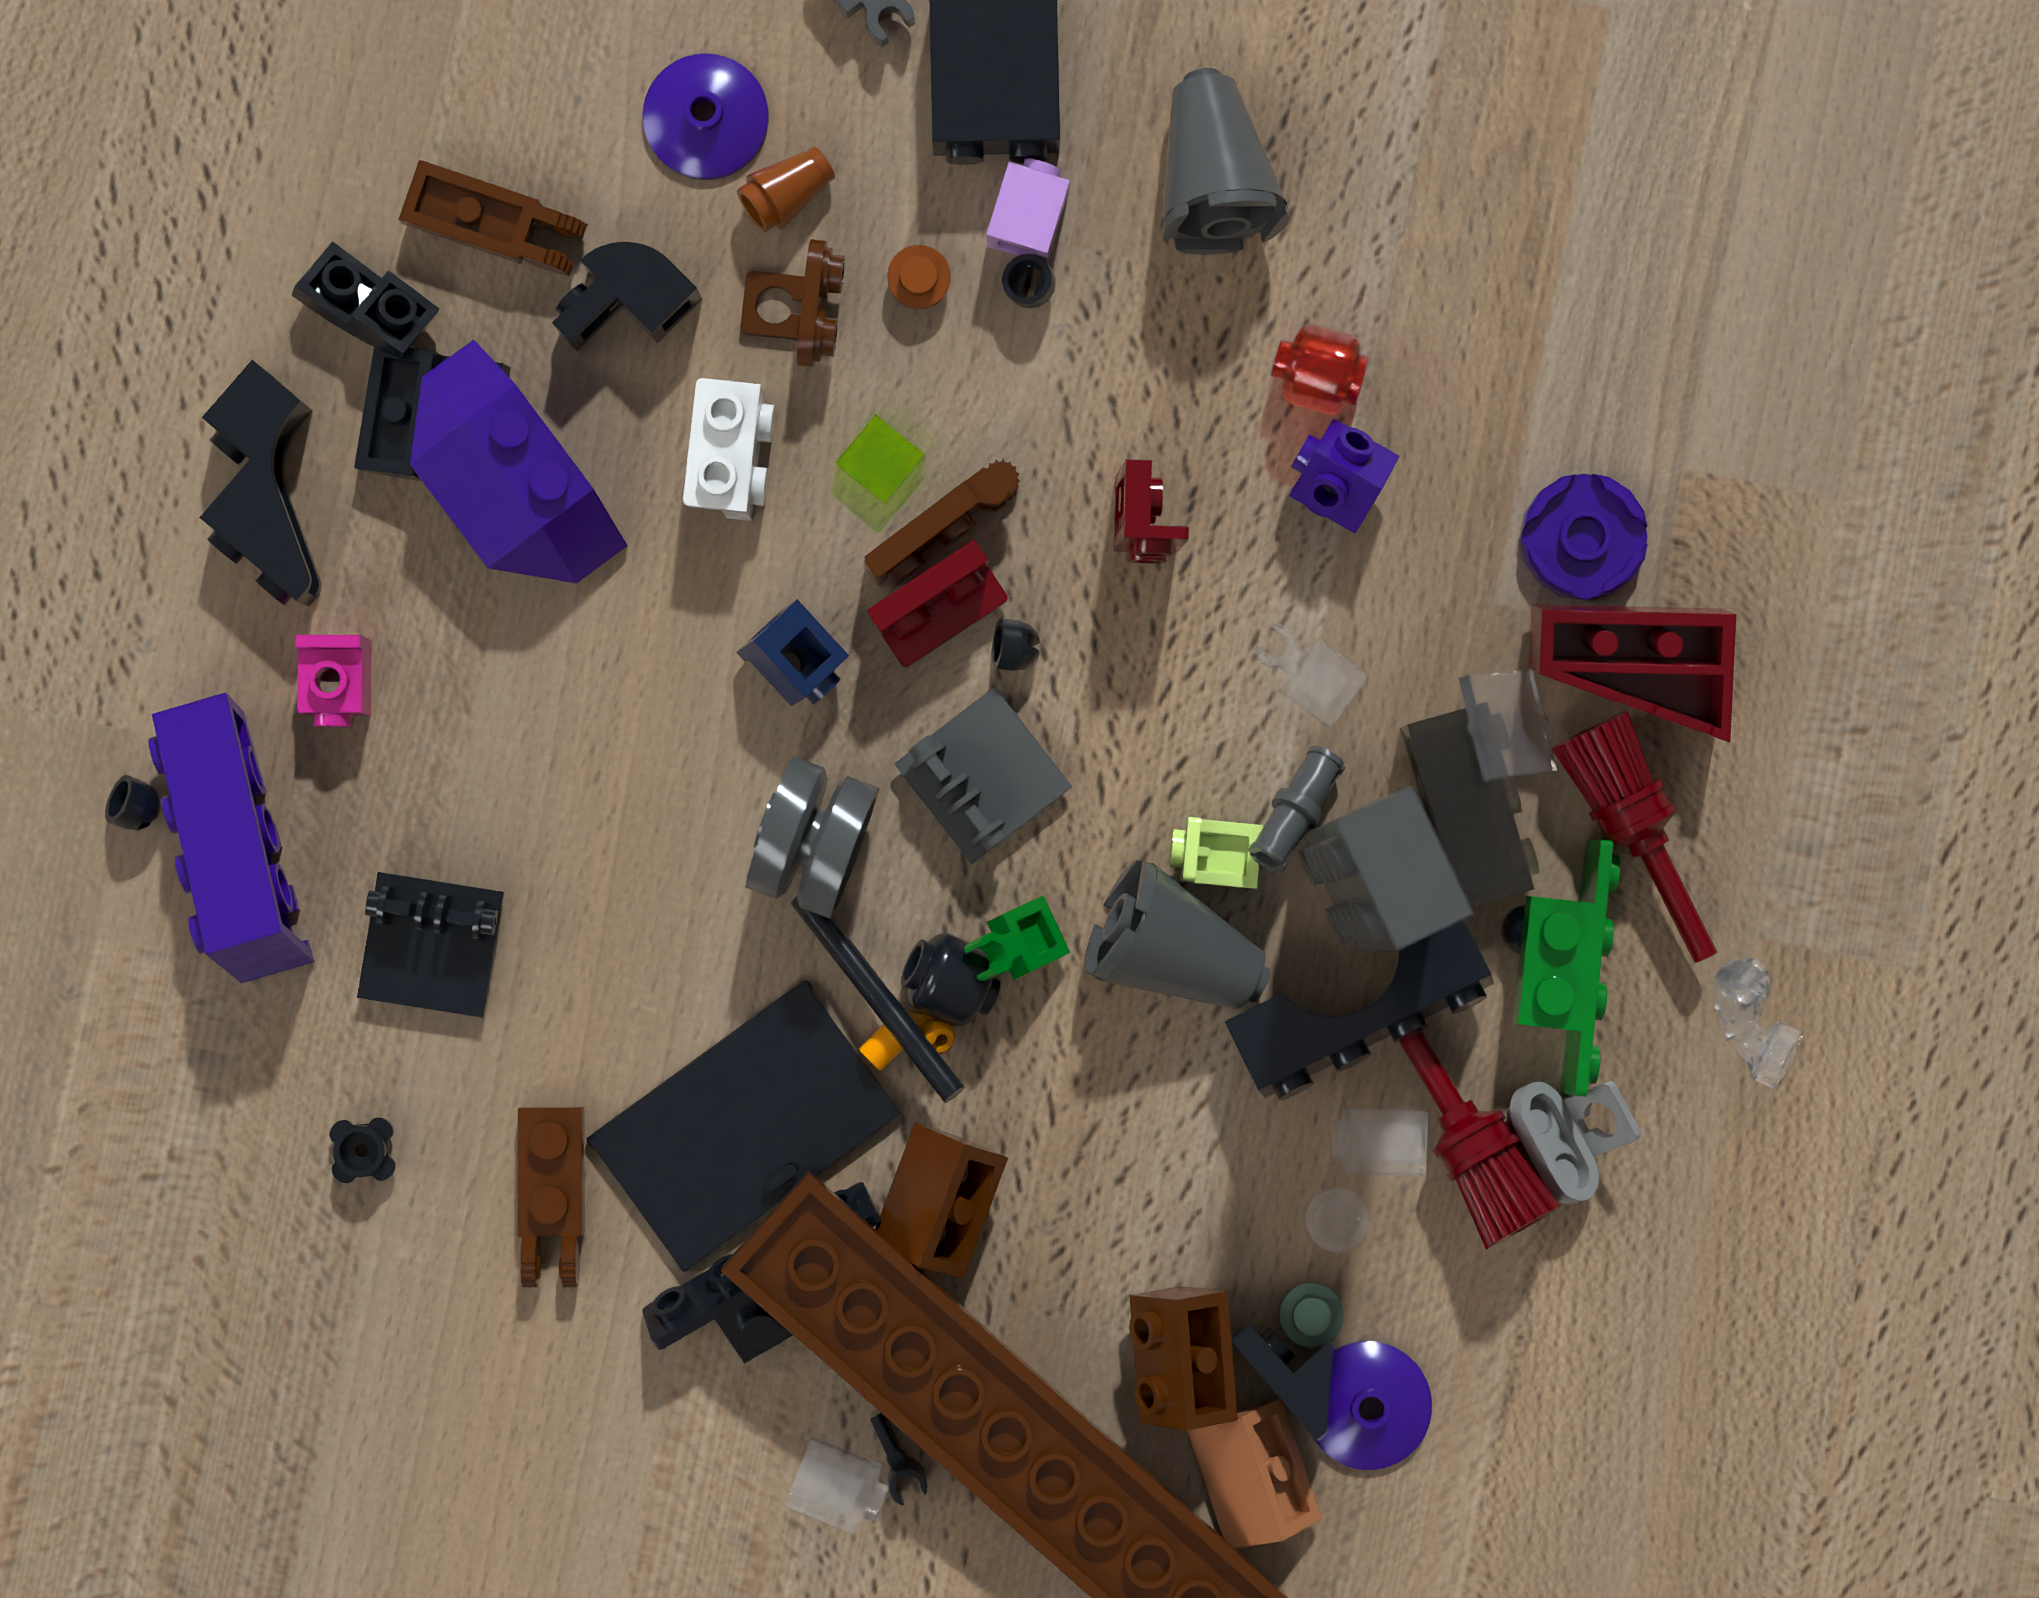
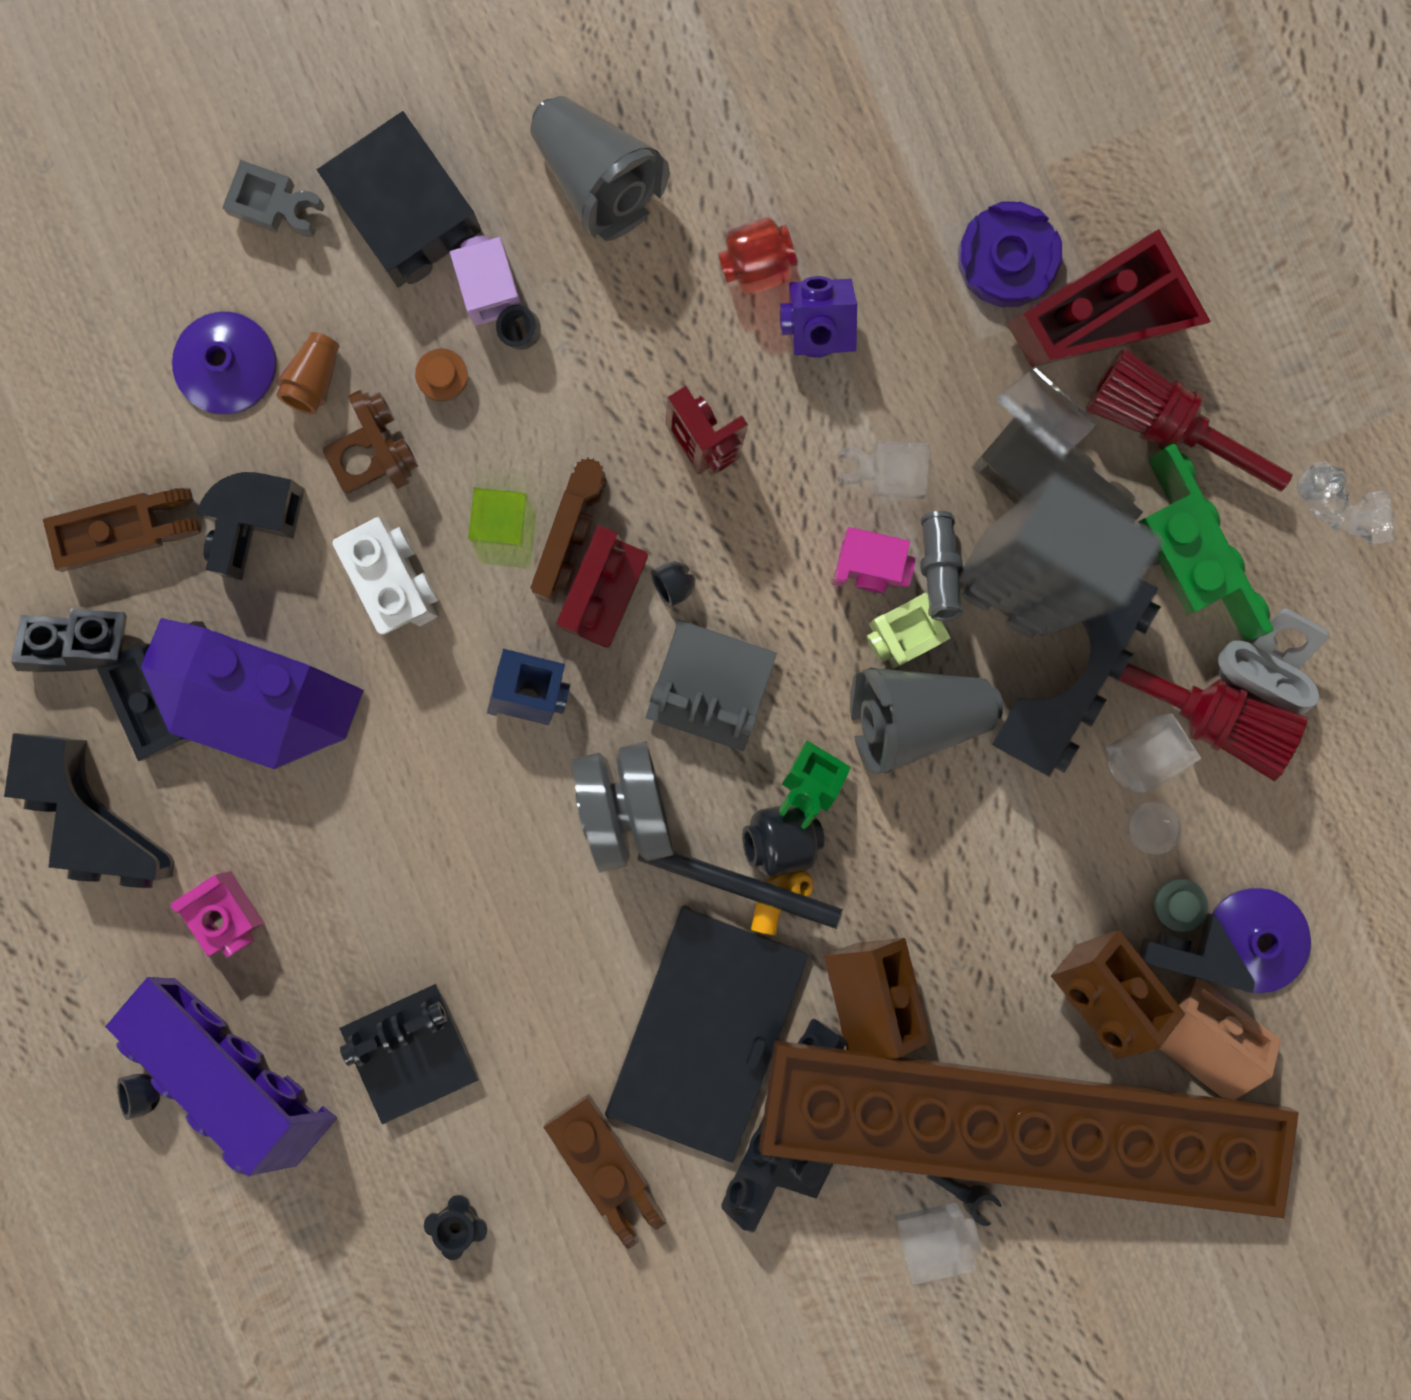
camera: 30 degrees left, 0 degrees up
none -> dark pink brick [832,527,916,593]

